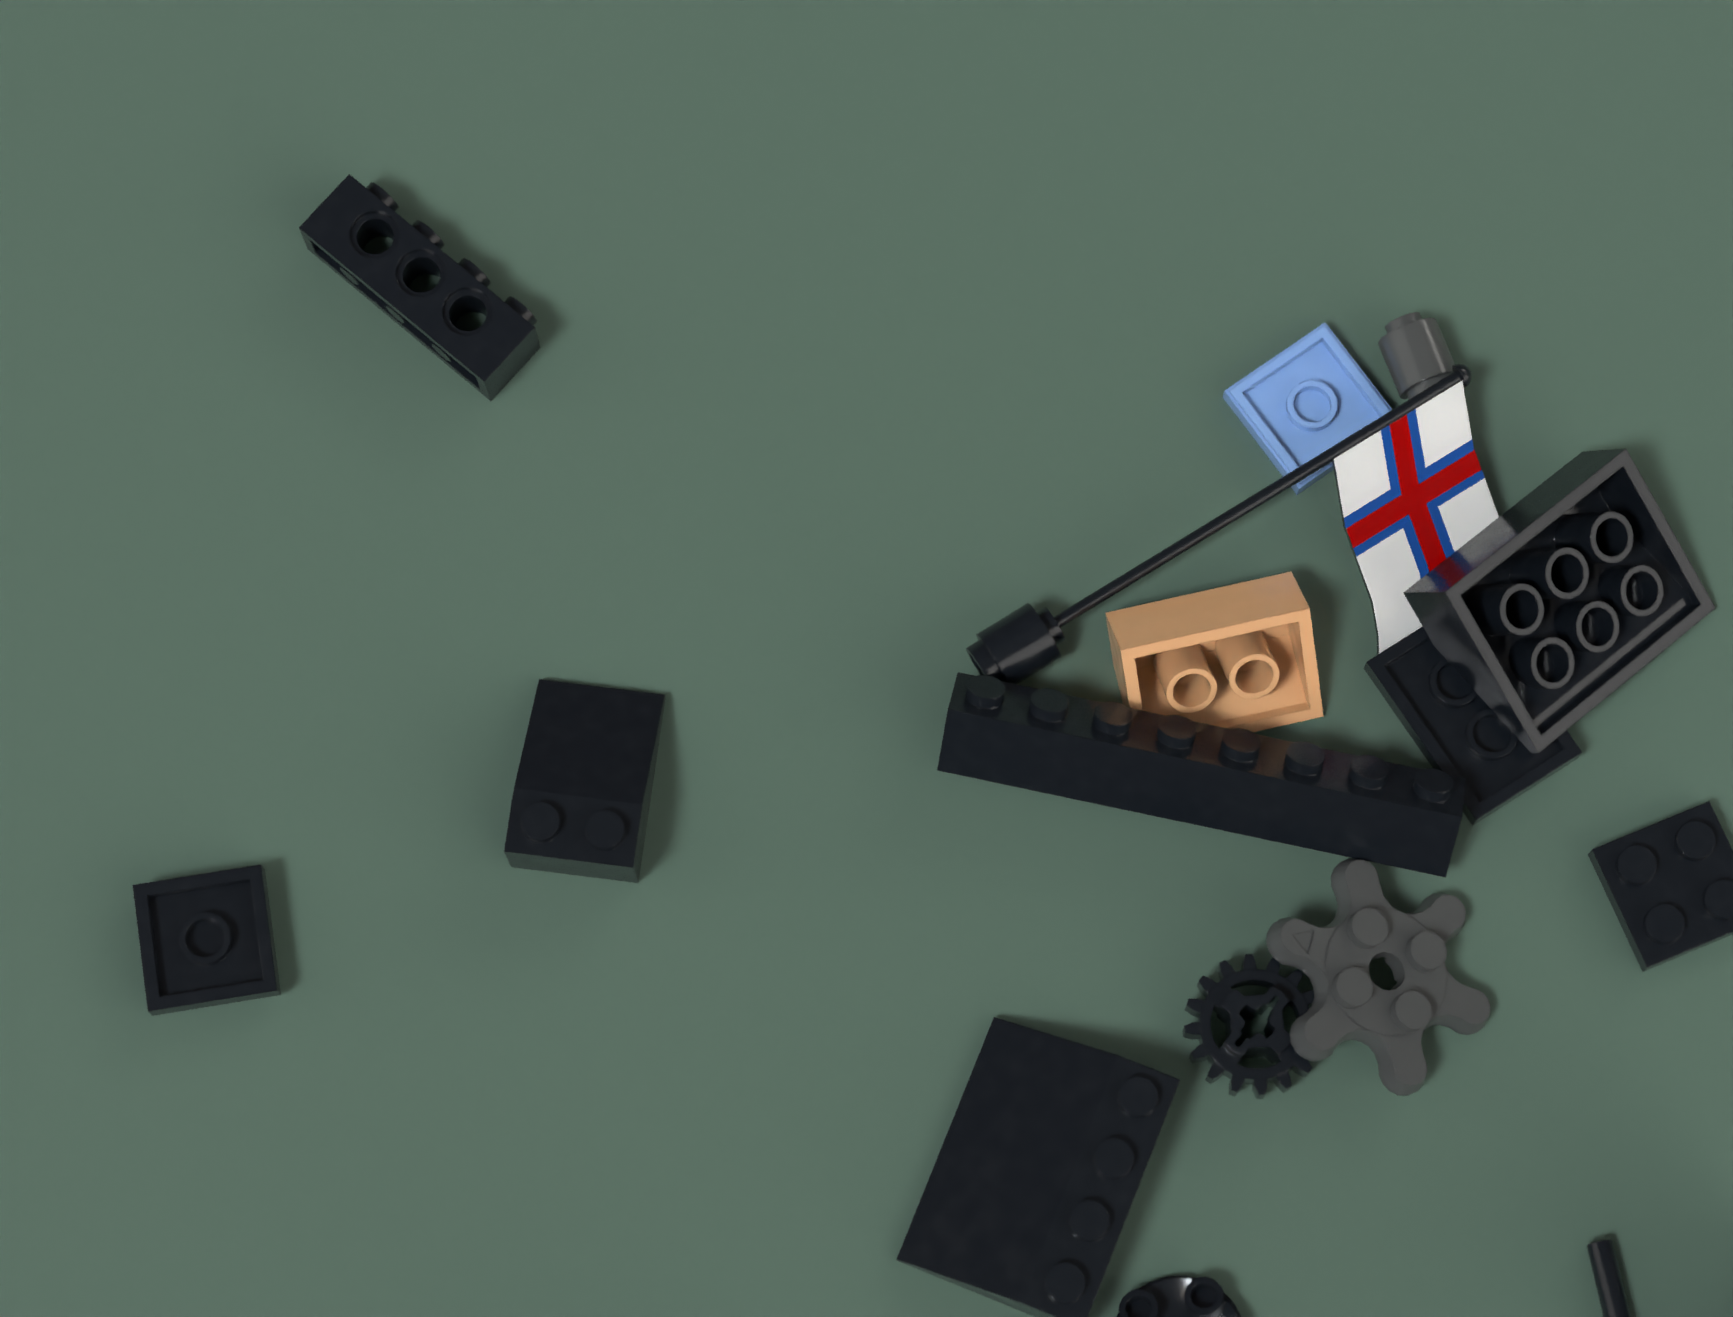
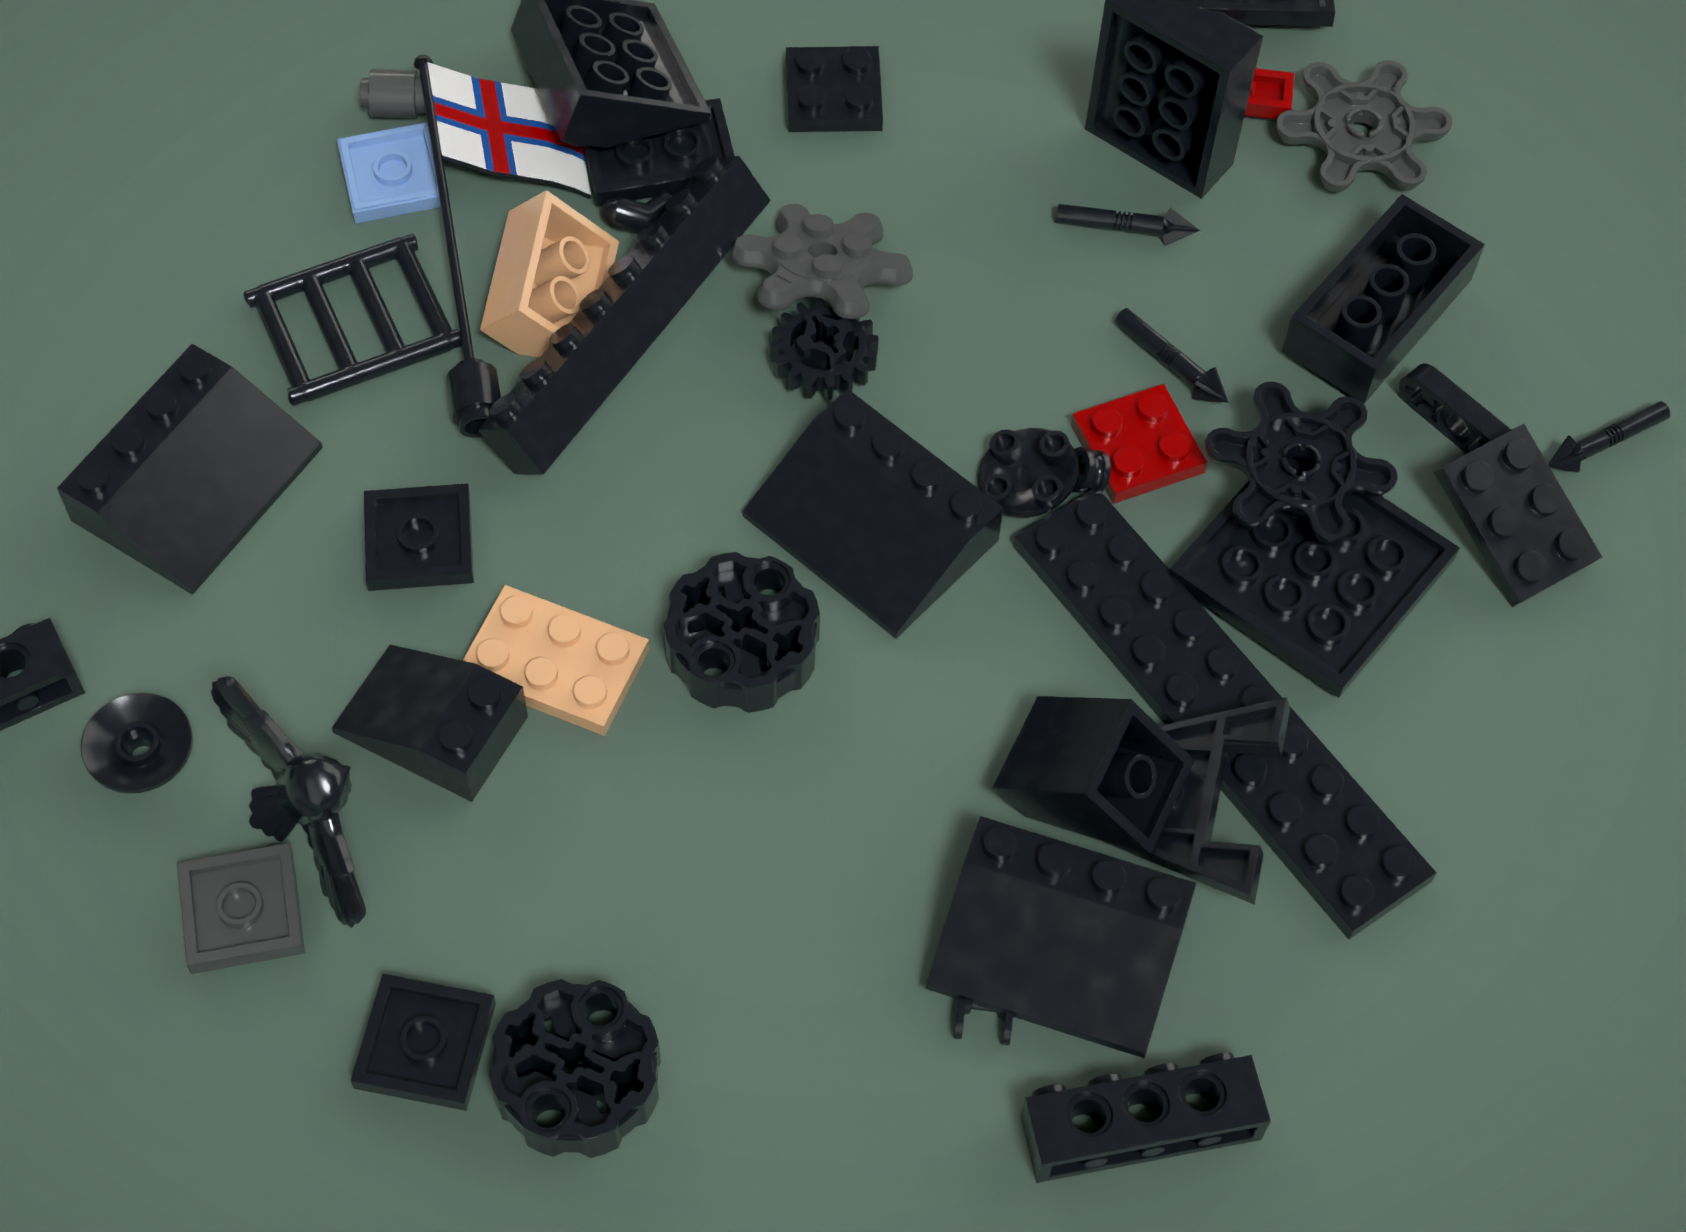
camera: 75 degrees left, 15 degrees down
none -> black slope [57,344,323,595]
none -> black dish [81,693,193,793]
none -> dark grey plate [177,843,305,974]
none -> black animal [211,676,366,928]
none -> black bar [243,234,462,406]
none -> black plate [364,483,474,591]
none -> light nougat plate [463,585,650,736]
none -> black connector [489,979,661,1158]
none -> black arm [601,191,671,234]
none -> black connector [663,552,820,713]

